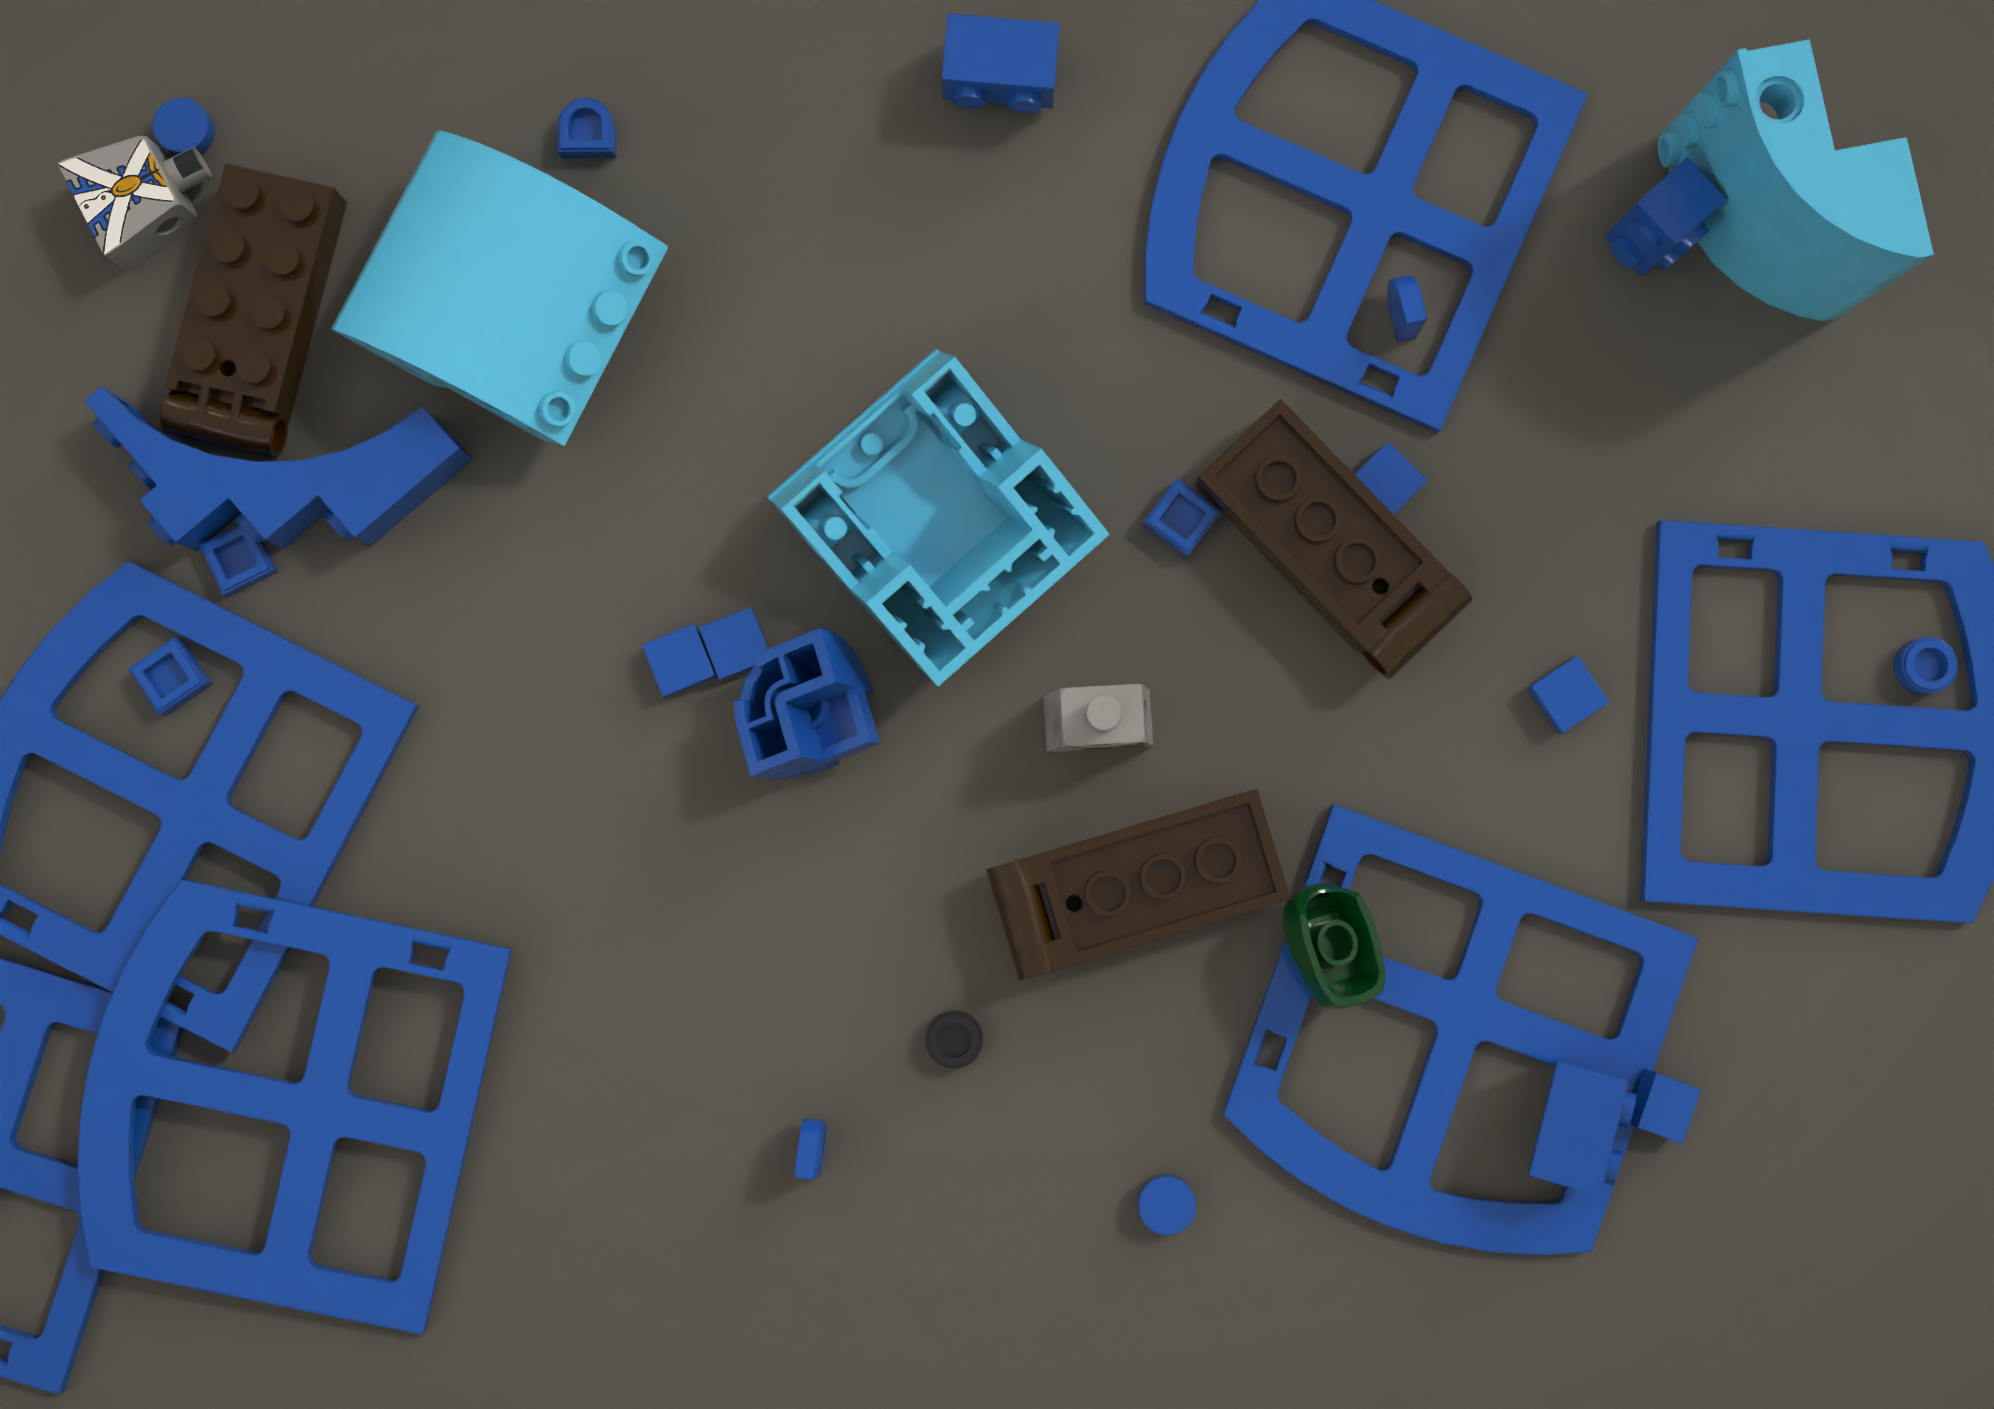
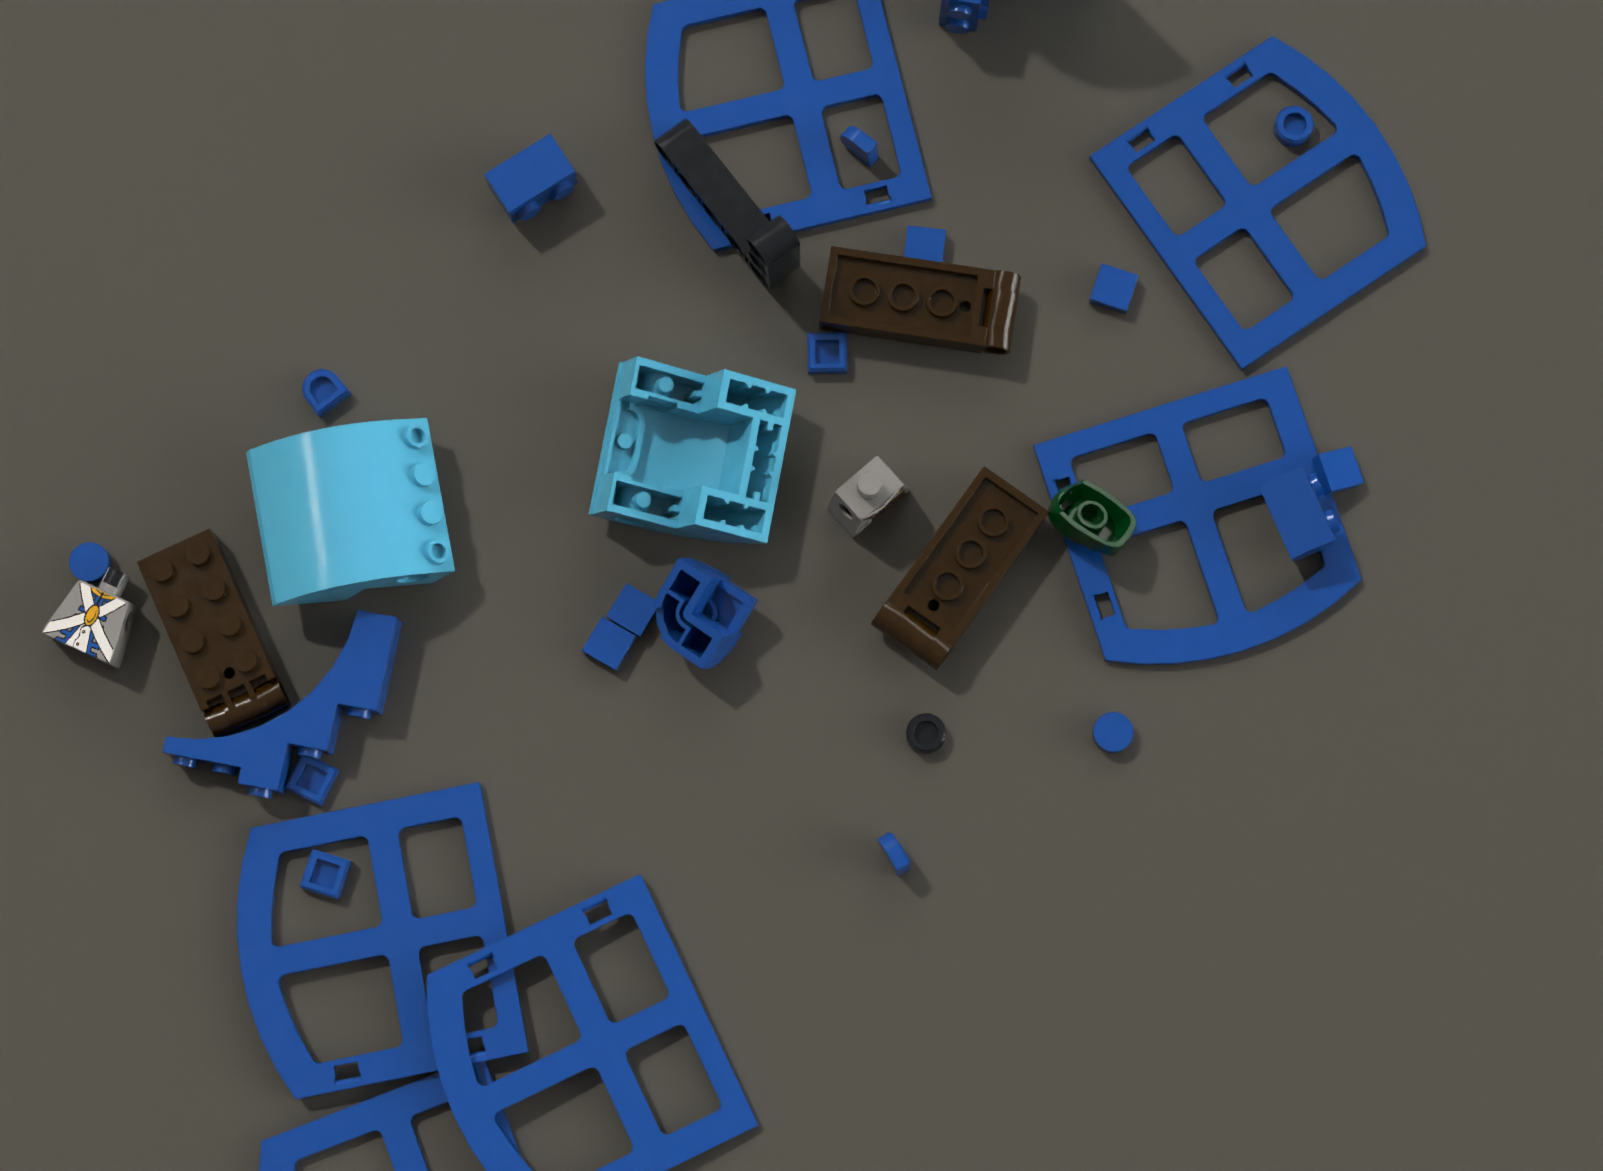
camera: 35 degrees left, 5 degrees down
none -> black beam [654,118,800,289]

